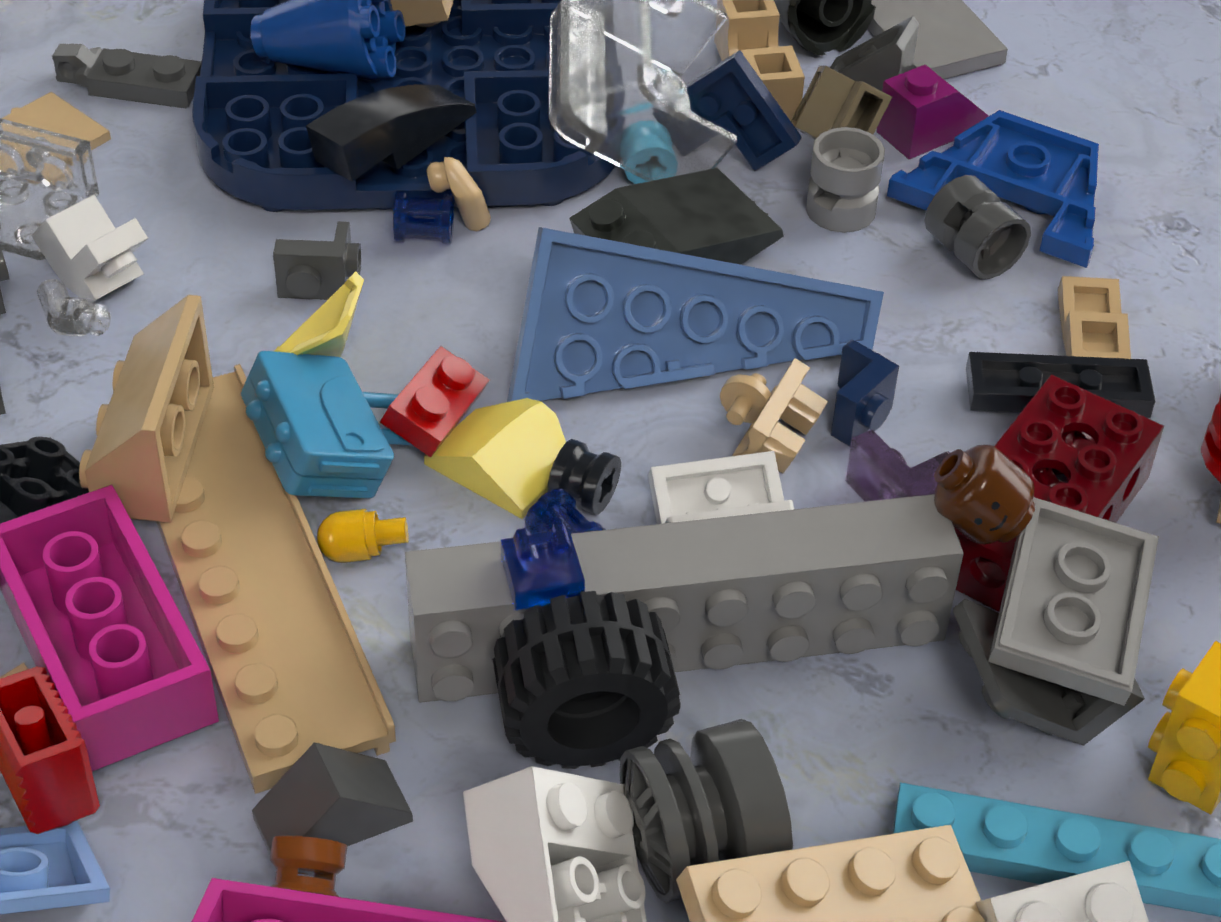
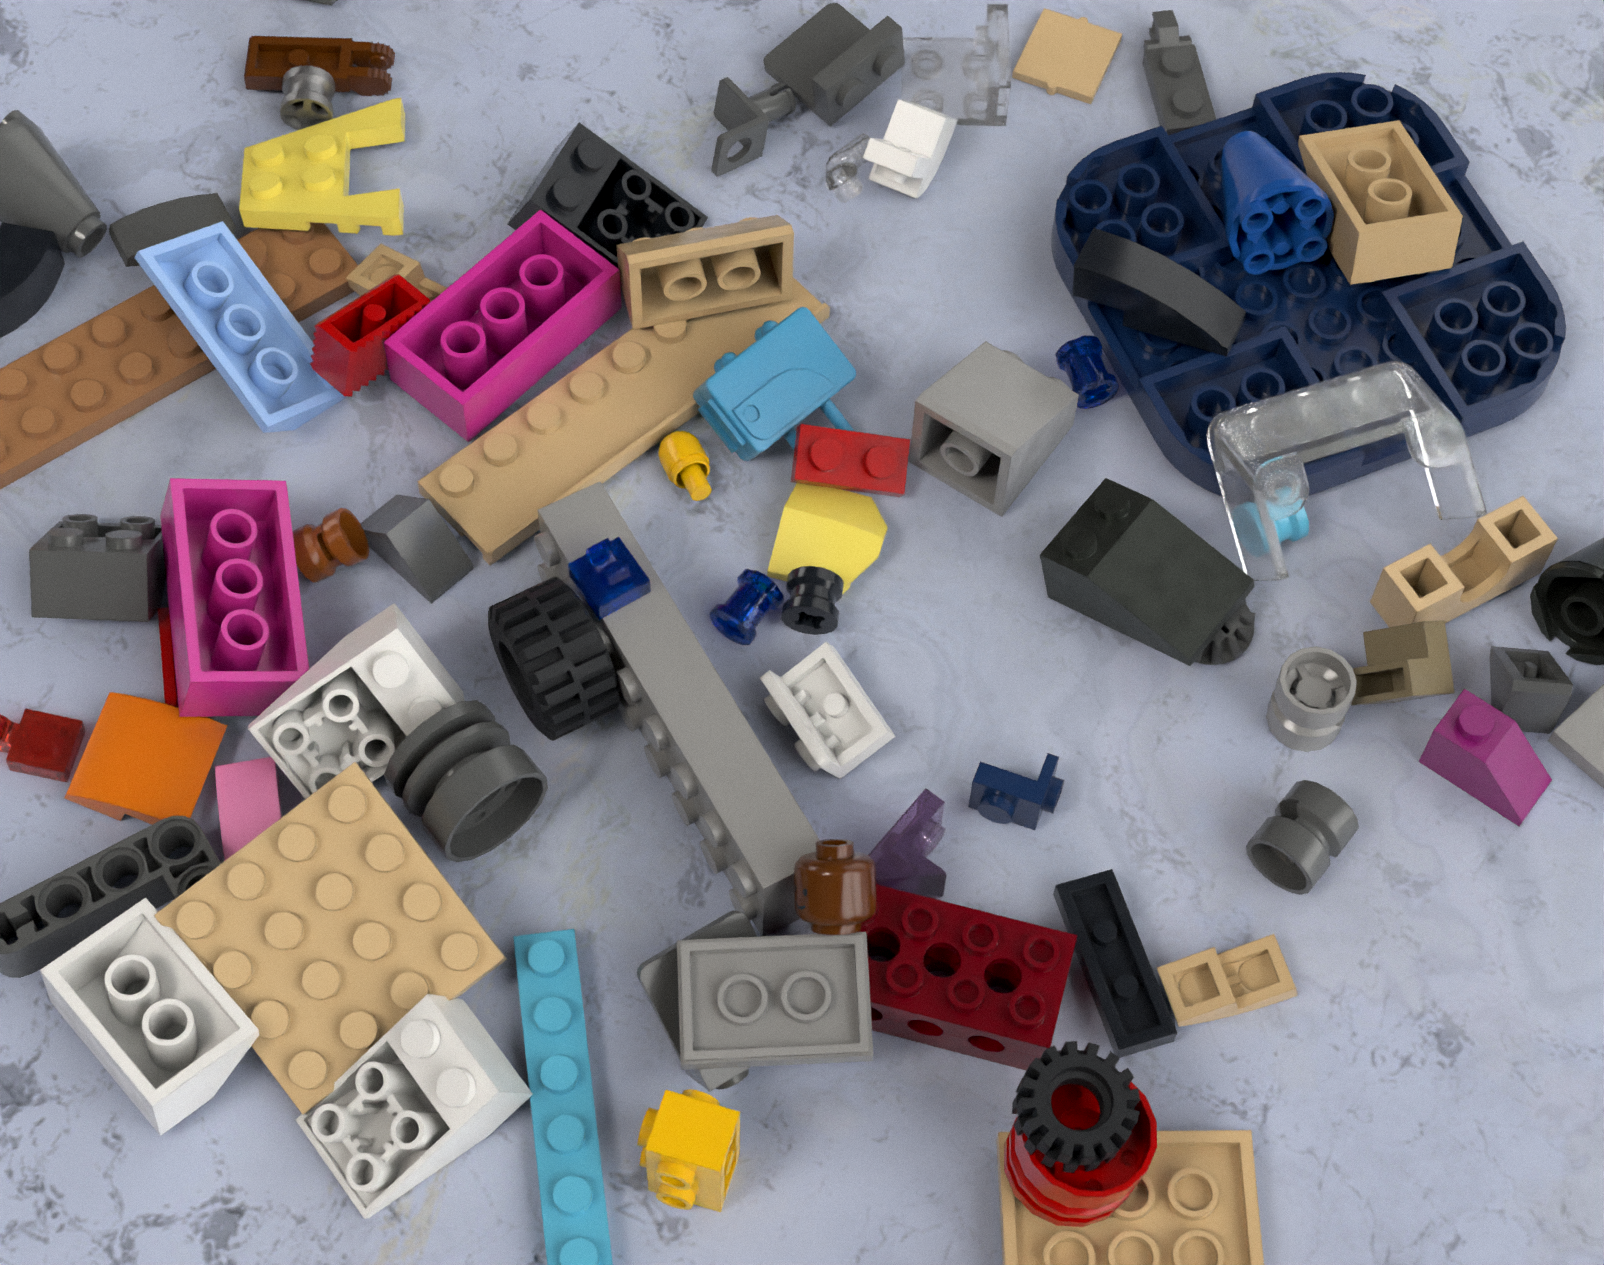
camera: 70 degrees right, 15 degrees up
dark grey bracket [273,221,361,300] -> none
light yellow slope [274,271,364,357] -> none
tan arm [427,157,491,231] -> none
medium blue wing [507,227,884,402] -> none
dark blue plate [652,50,802,171] -> none
tan hips [720,358,828,474] -> none
blue wing [887,110,1099,268] -> none
none -> light grey slope [909,341,1079,517]

